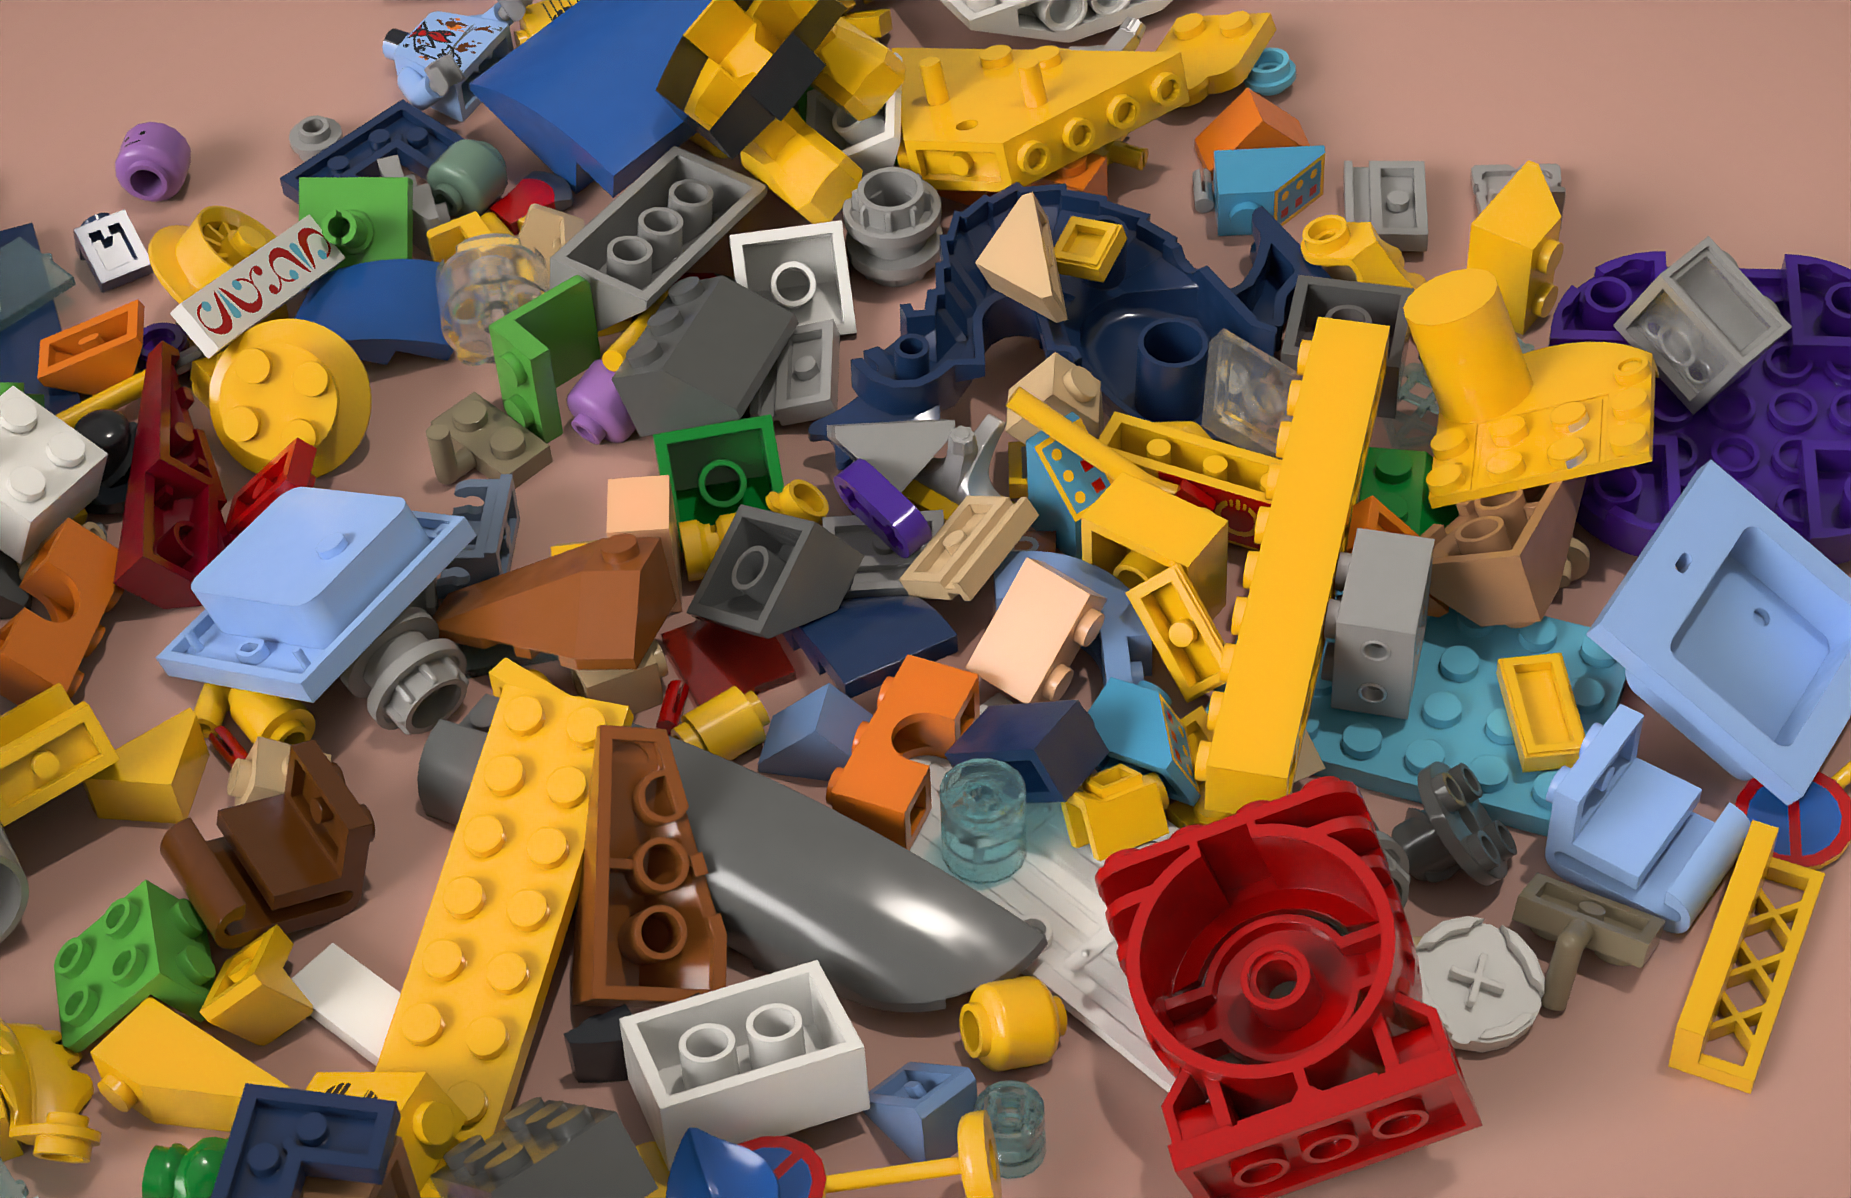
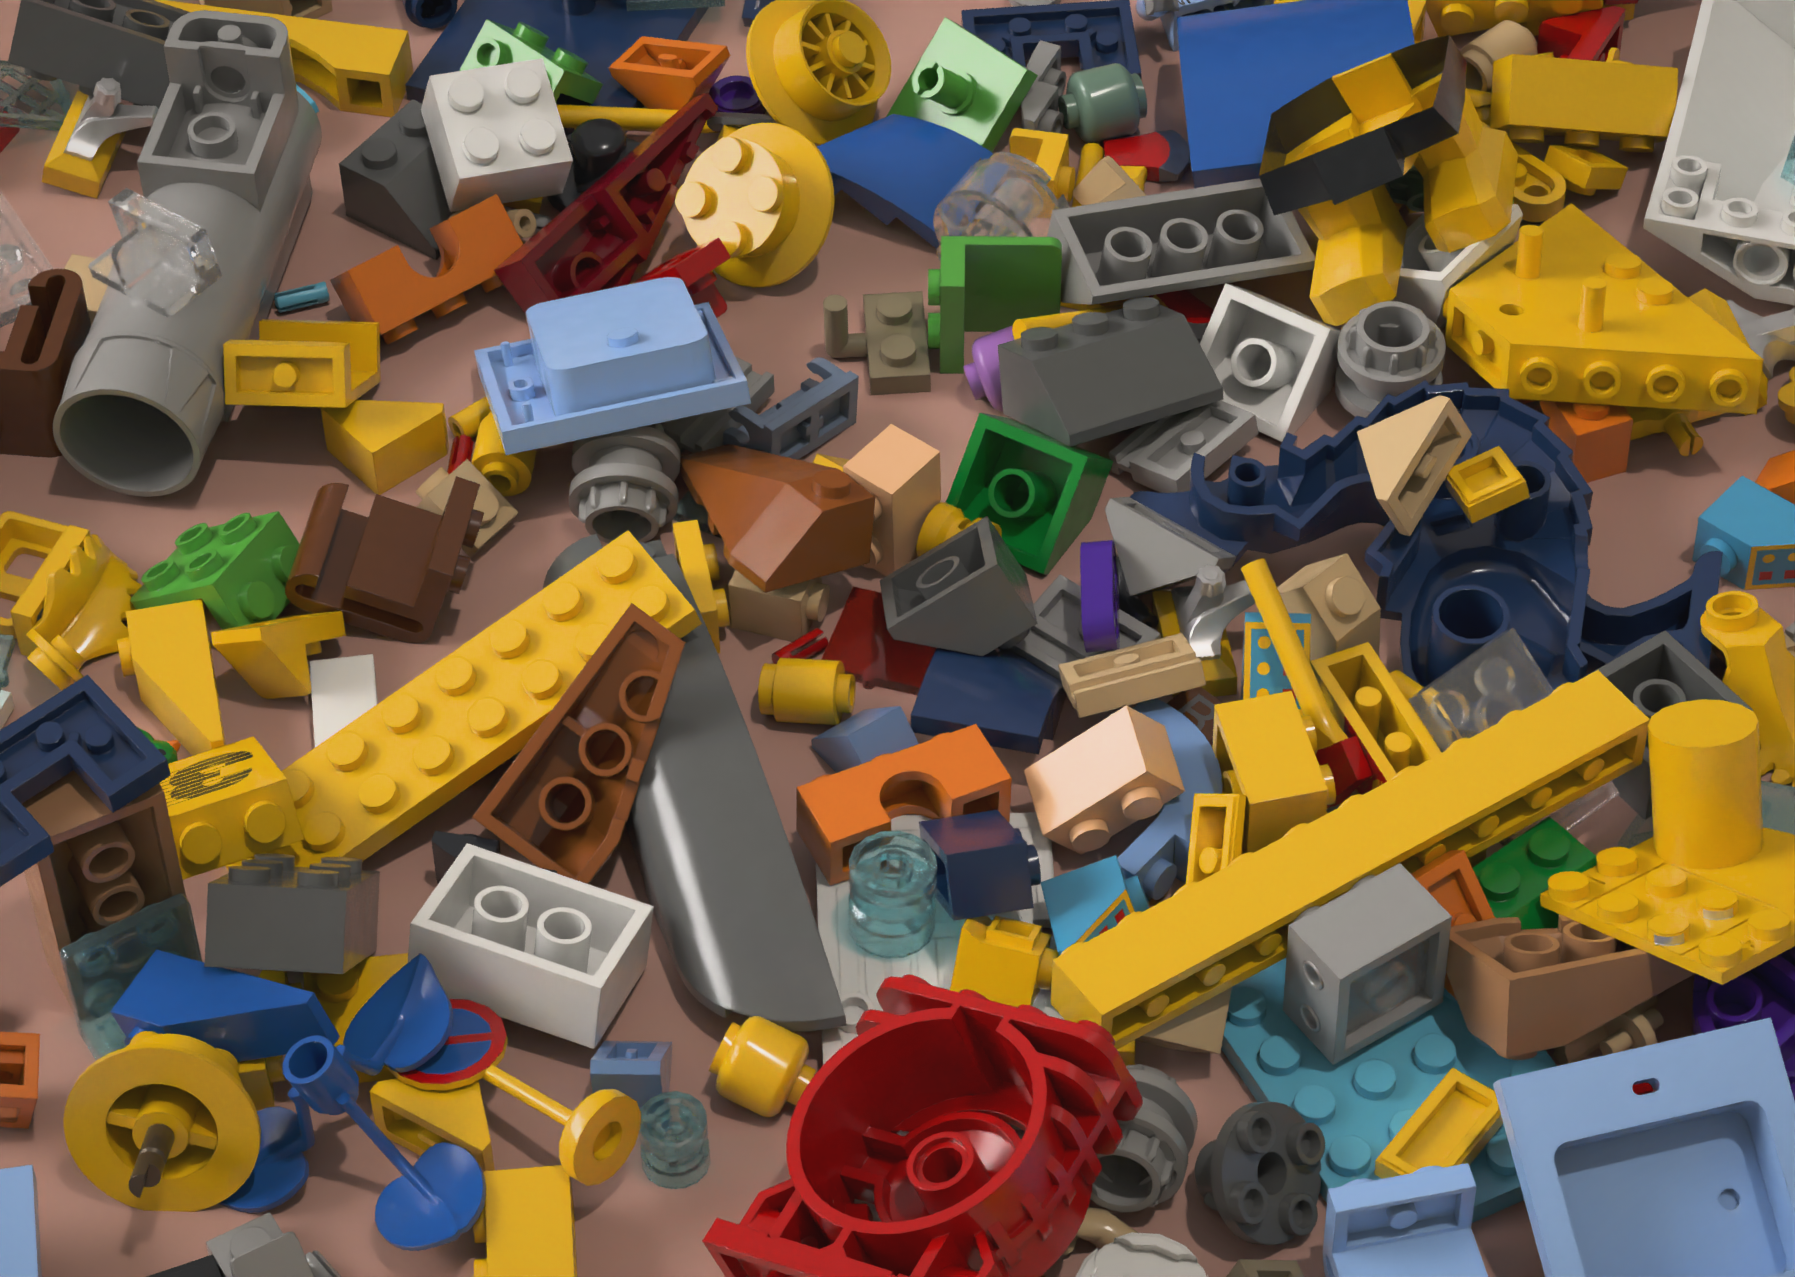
camera: 40 degrees right, 0 degrees up
white tile [170,214,345,359] -> none
yellow plate [765,479,829,527] -> none

